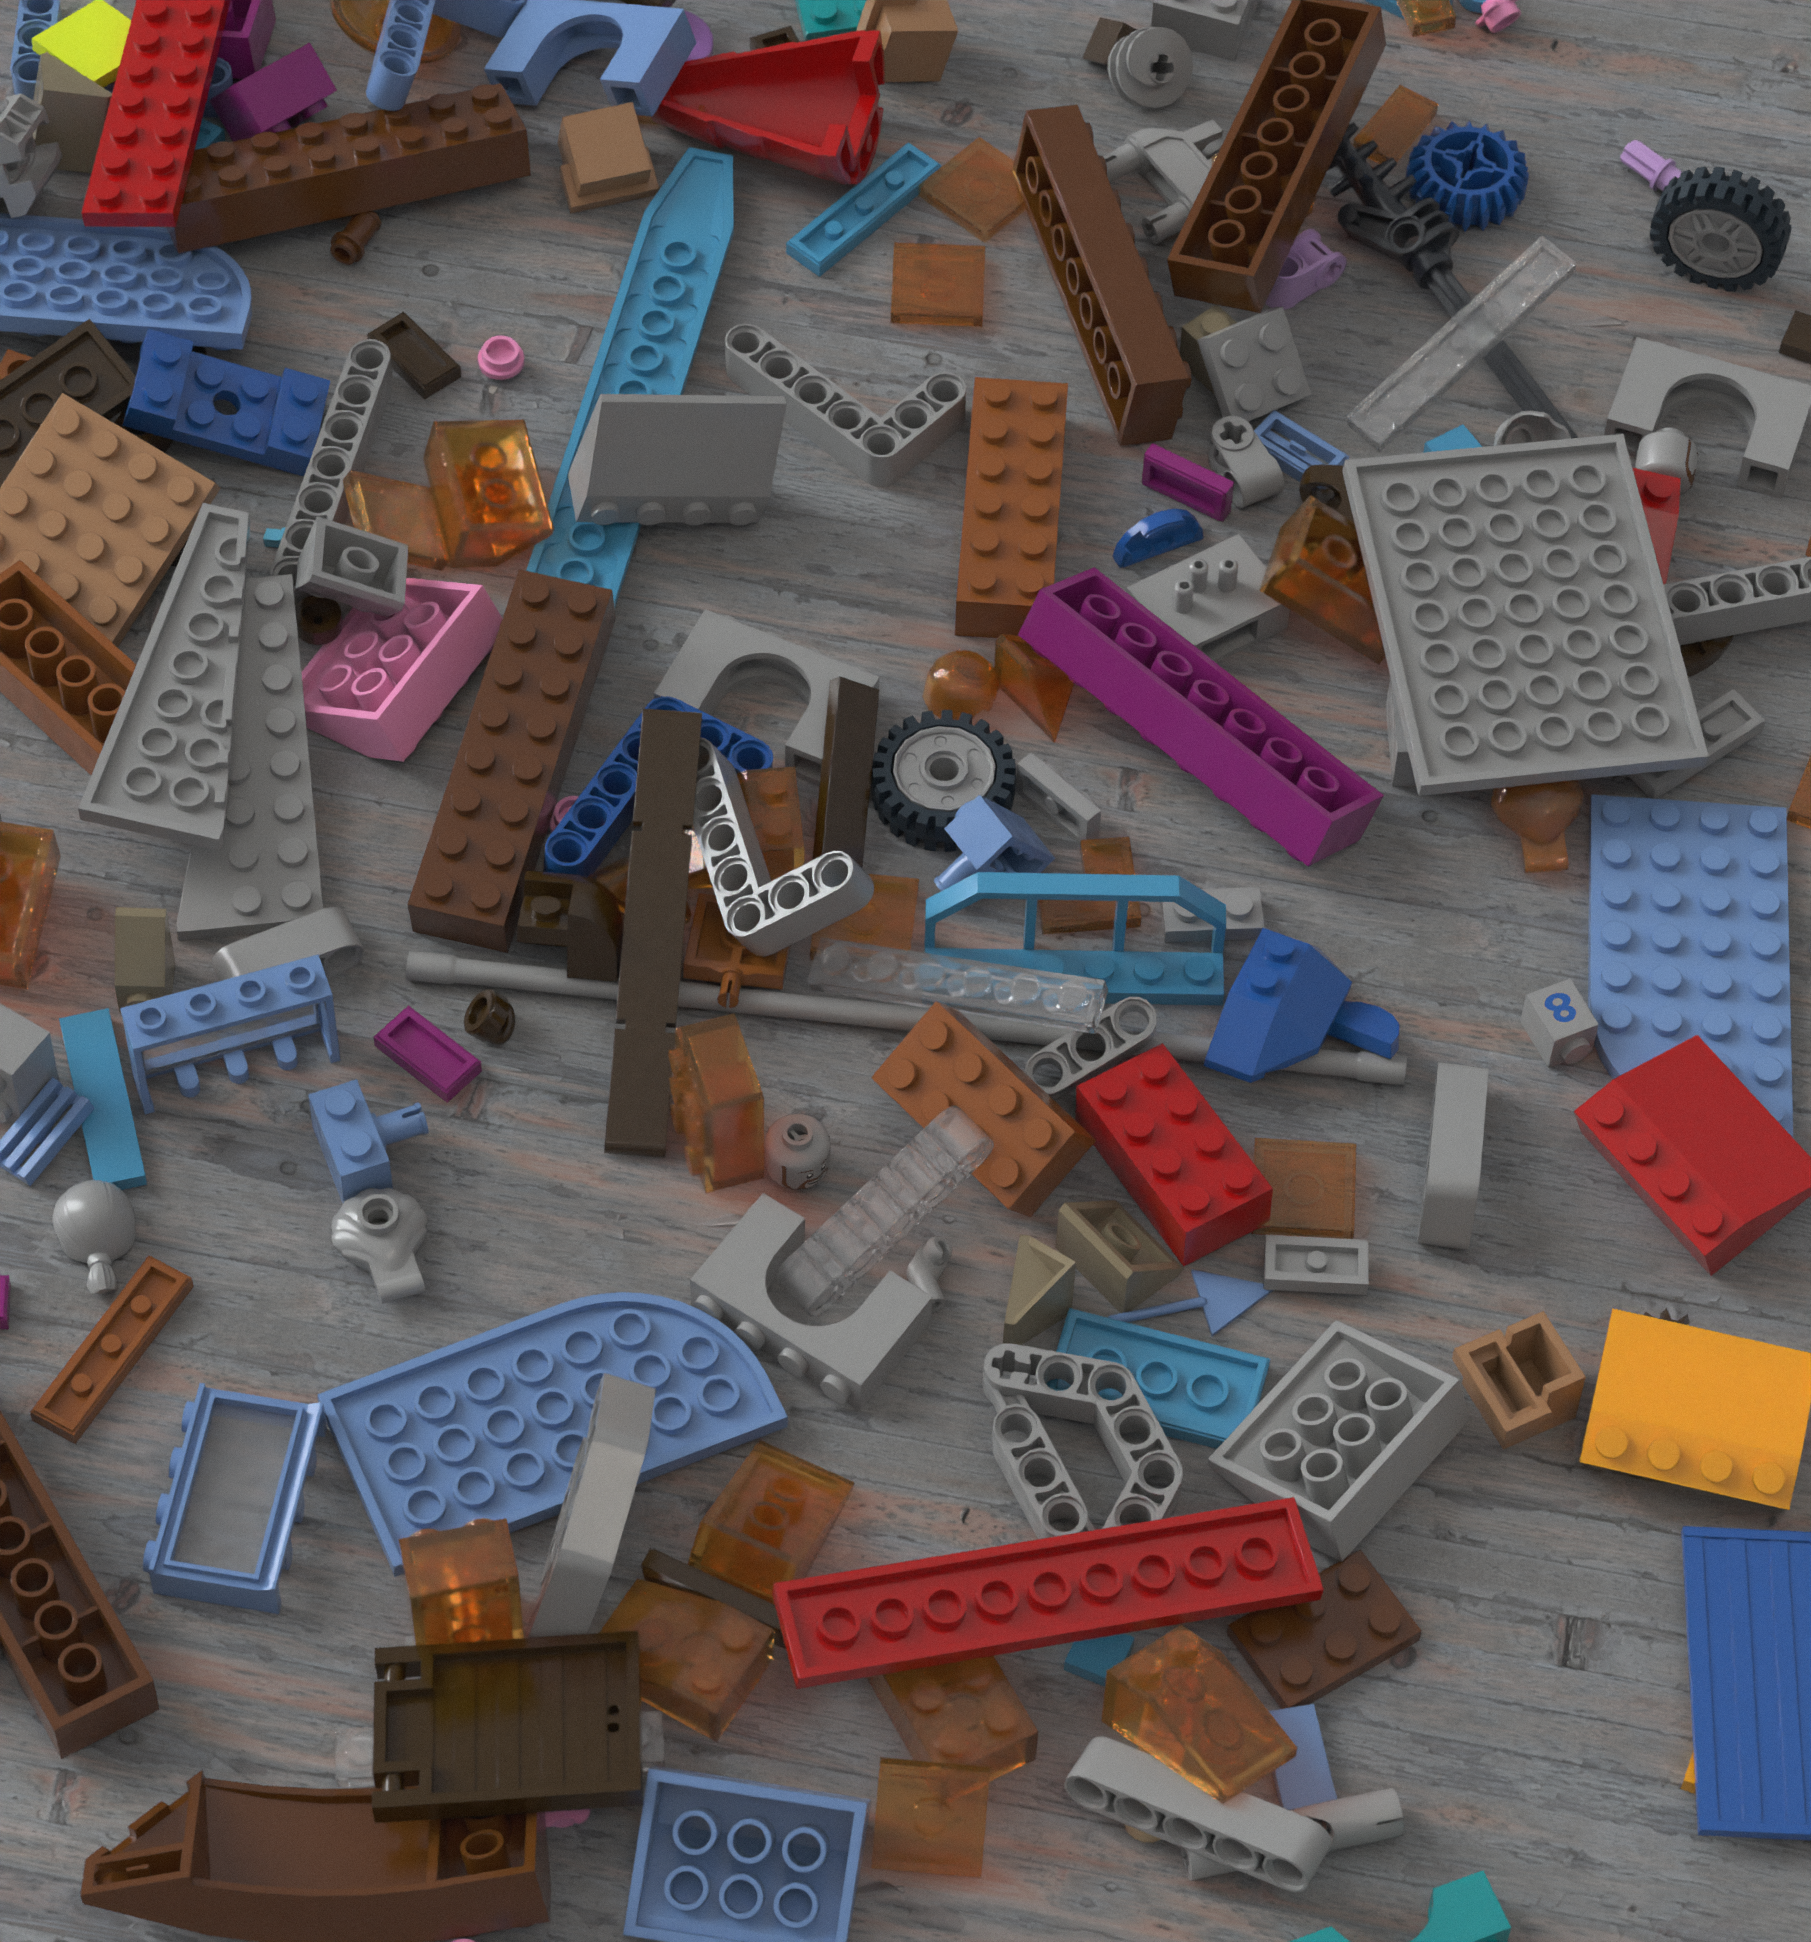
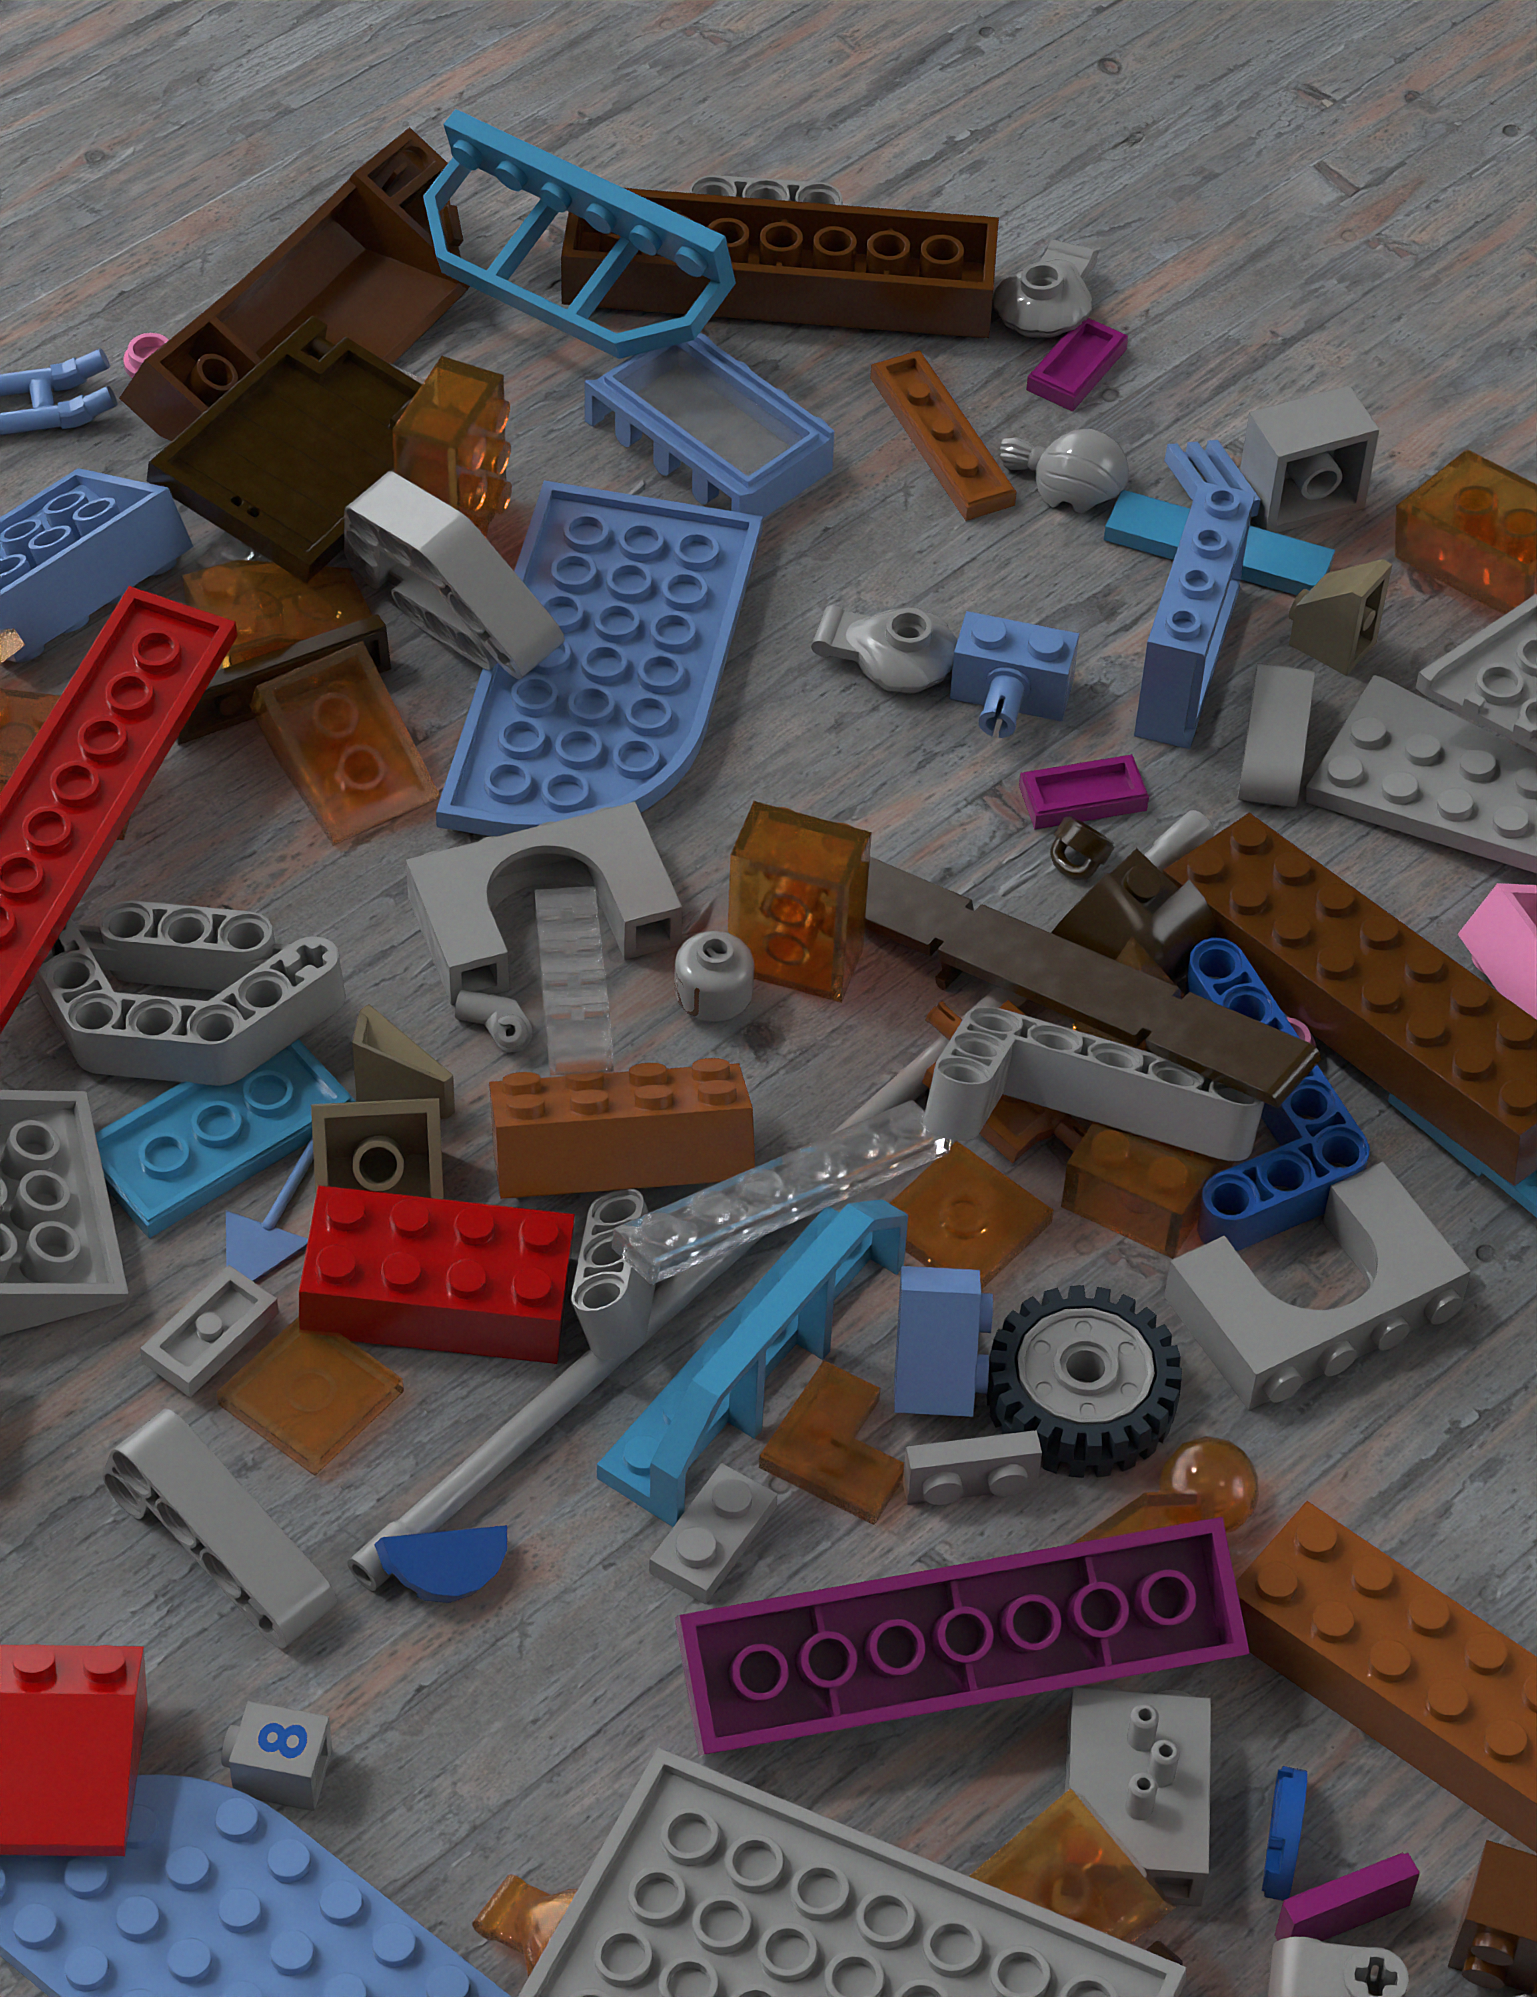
camera: 125 degrees right, 5 degrees down
dark brown tile [812,676,879,868] -> none
blue wedge [1204,928,1352,1083] -> none
none -> dark azure plate [423,109,736,359]

